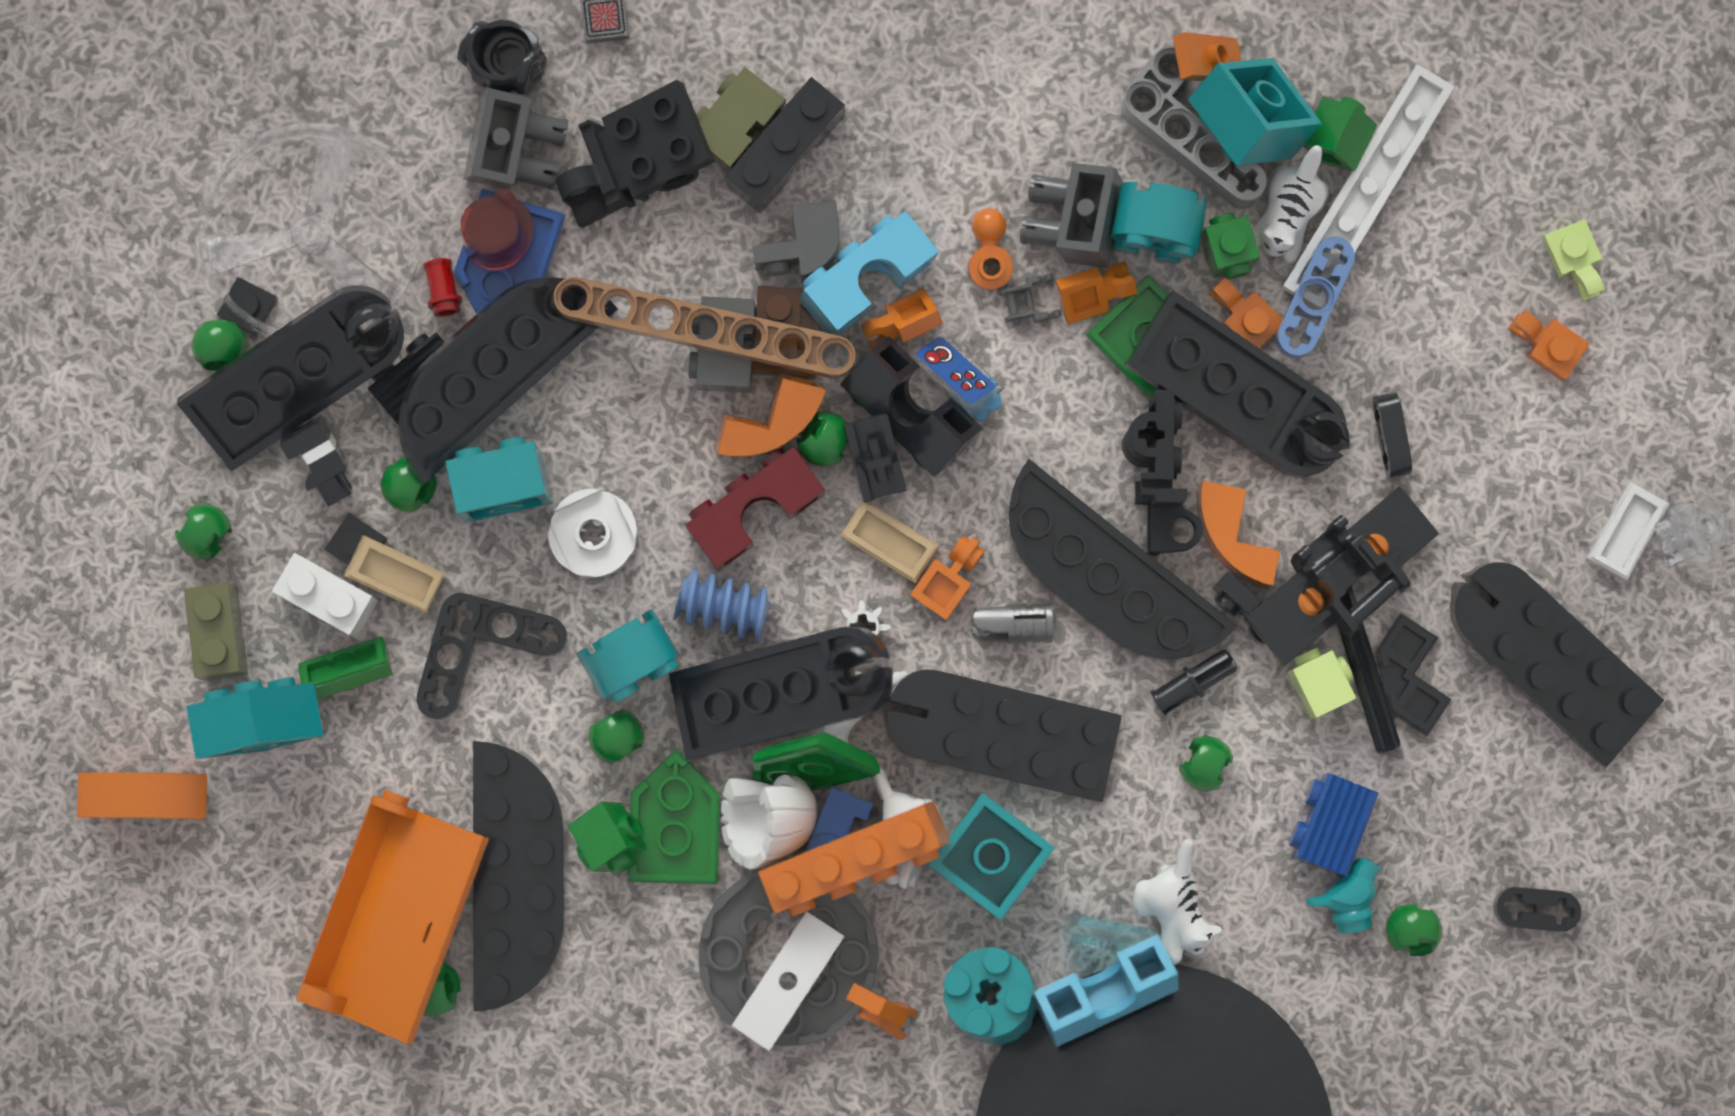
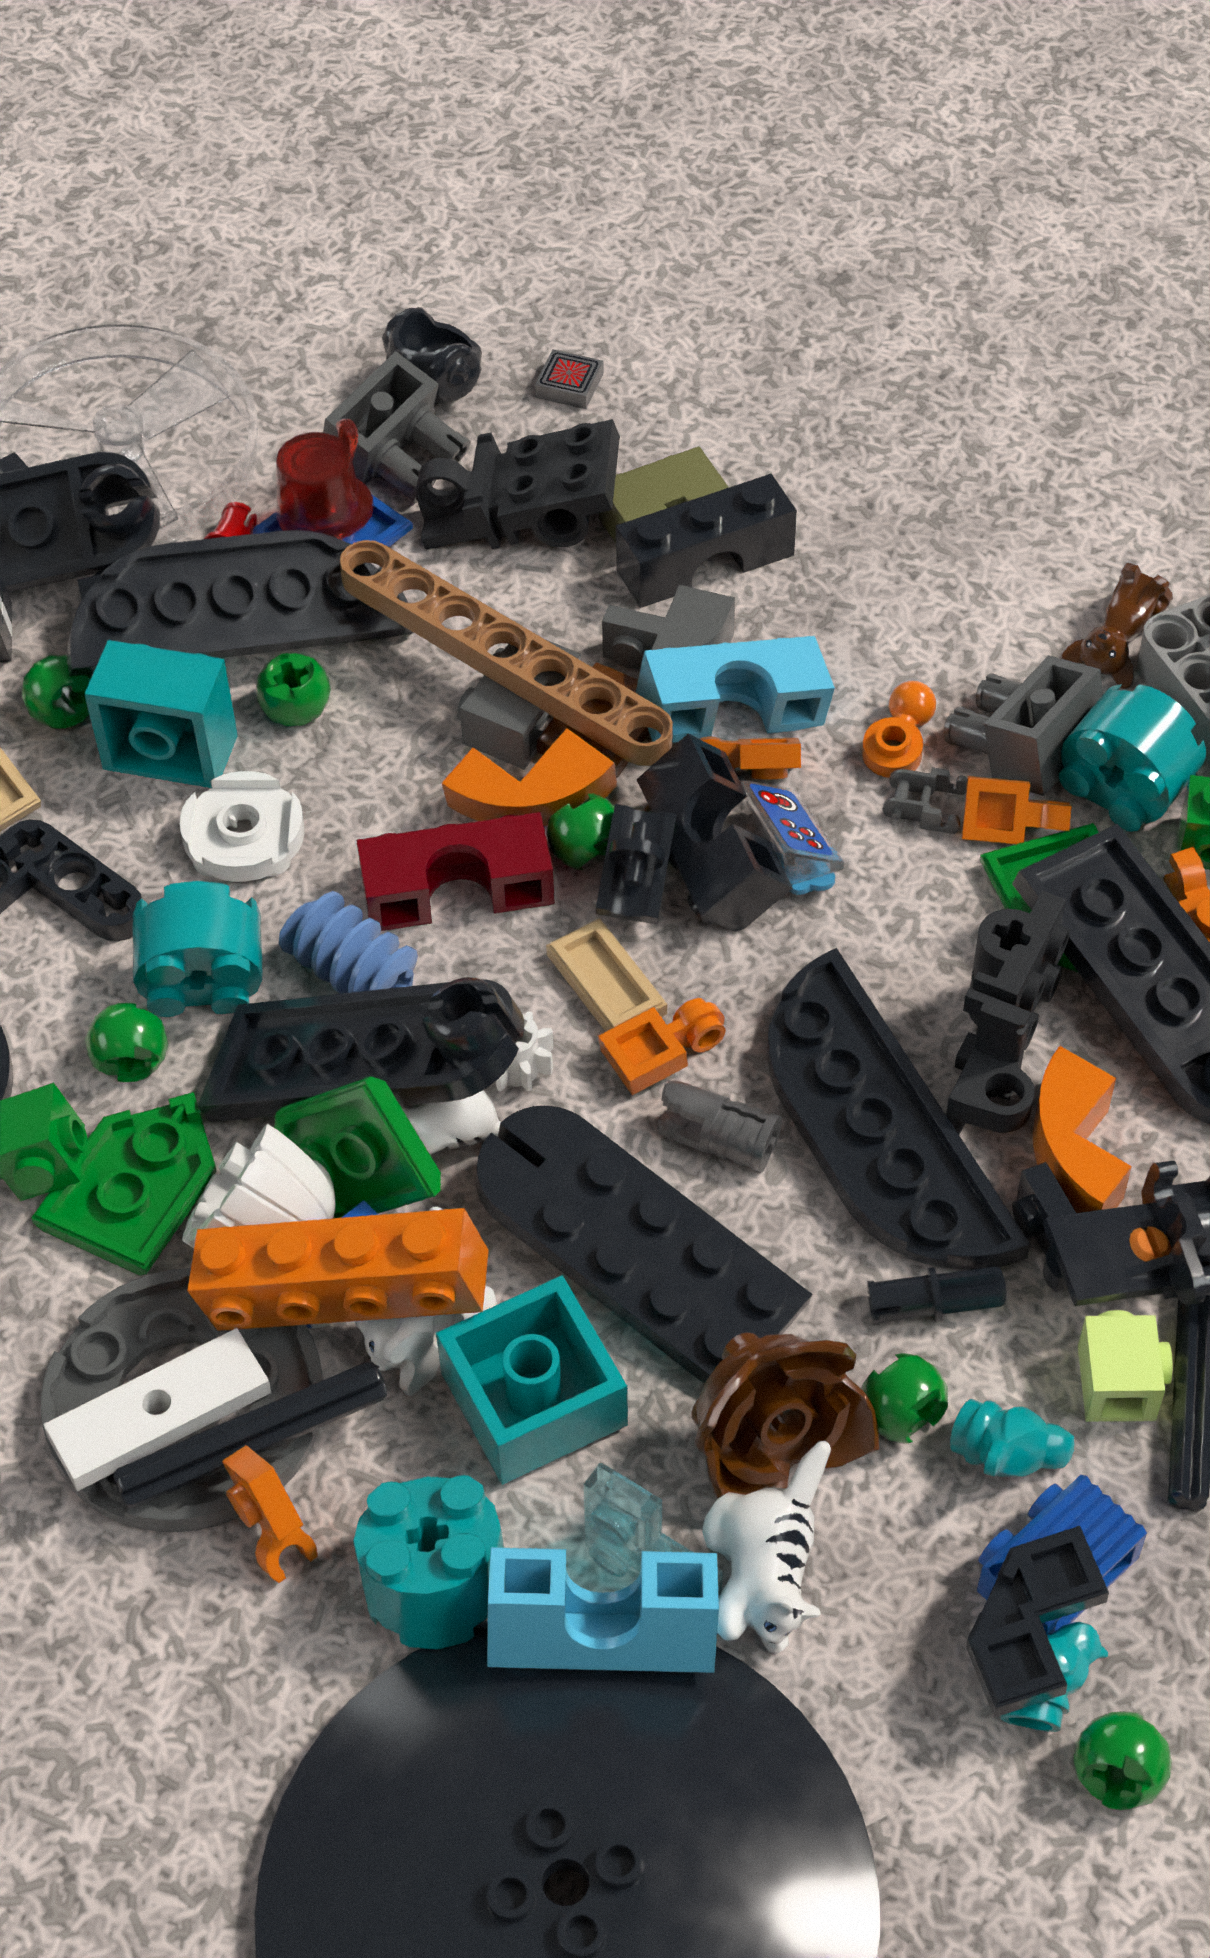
camera: 30 degrees right, 30 degrees down
none -> black axle [114,1361,387,1508]
none -> green piece [255,653,331,726]
none -> reddish brown brick [691,1333,879,1499]
none -> teal animal [950,1399,1075,1478]
none -> black tile [966,1526,1109,1718]
none -> reddish brown animal [1062,563,1173,689]

